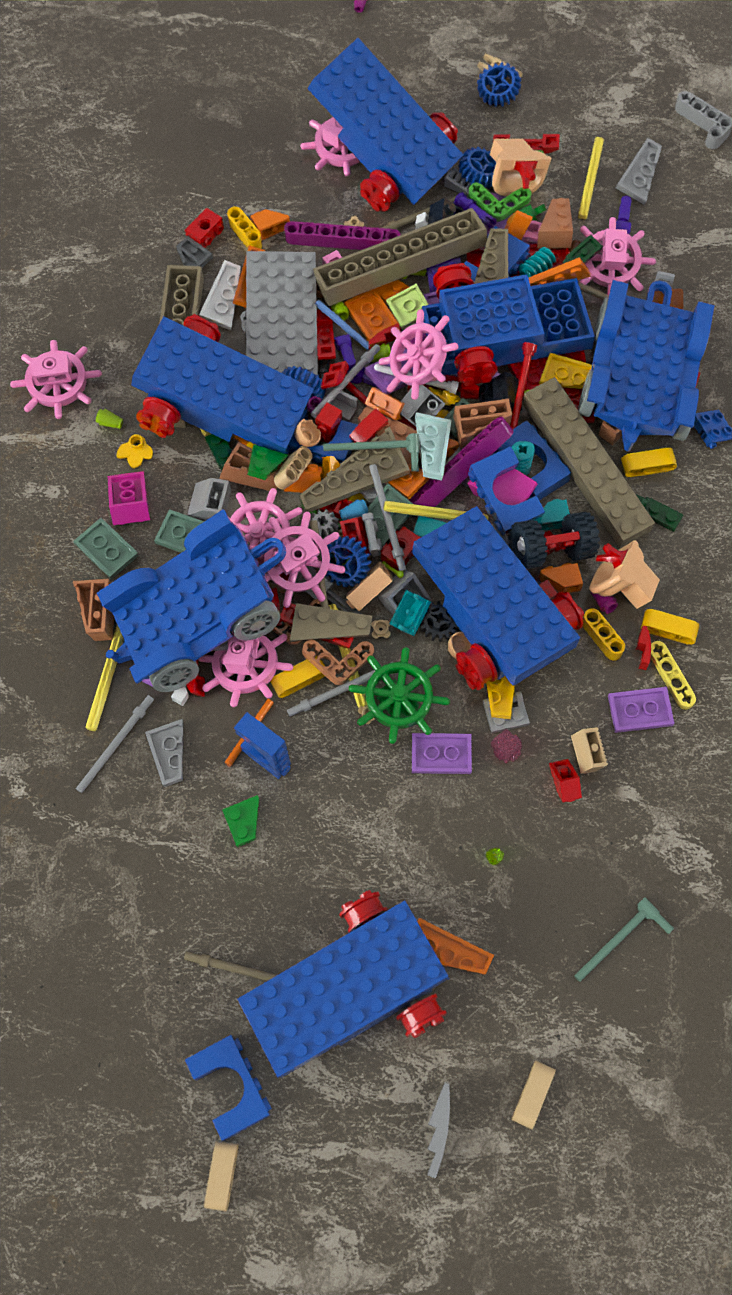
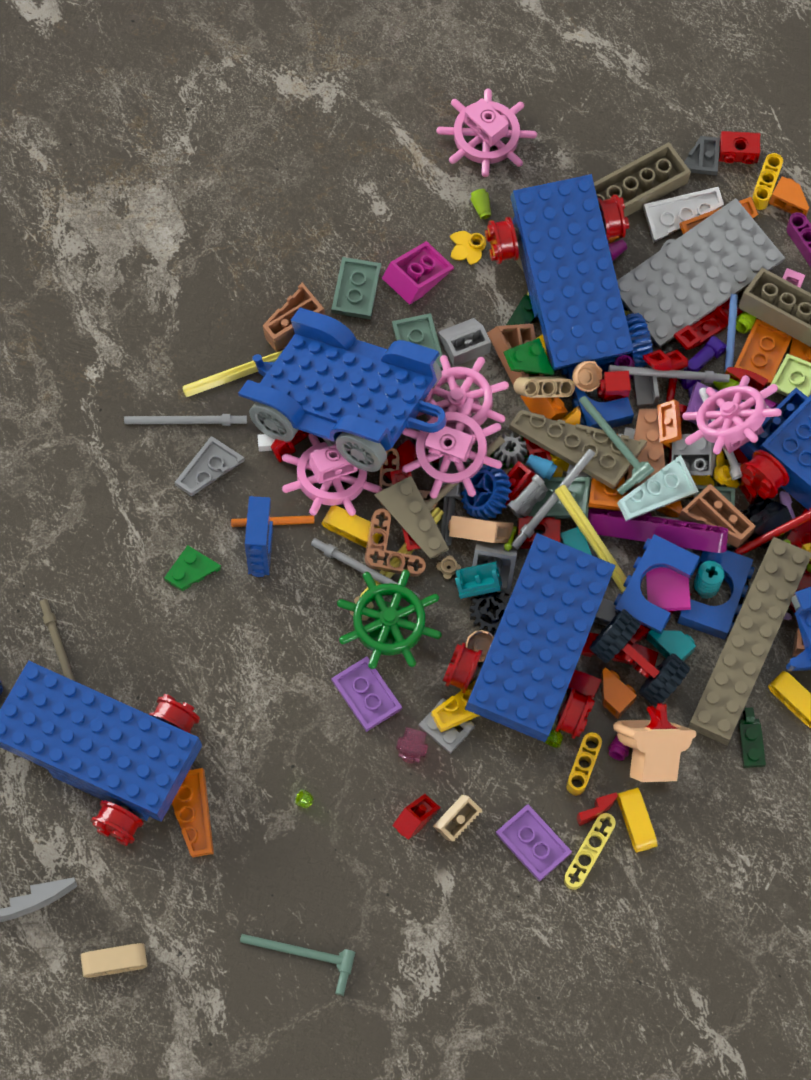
camera: 50 degrees right, 0 degrees up
red slope [349,409,388,442] -> none

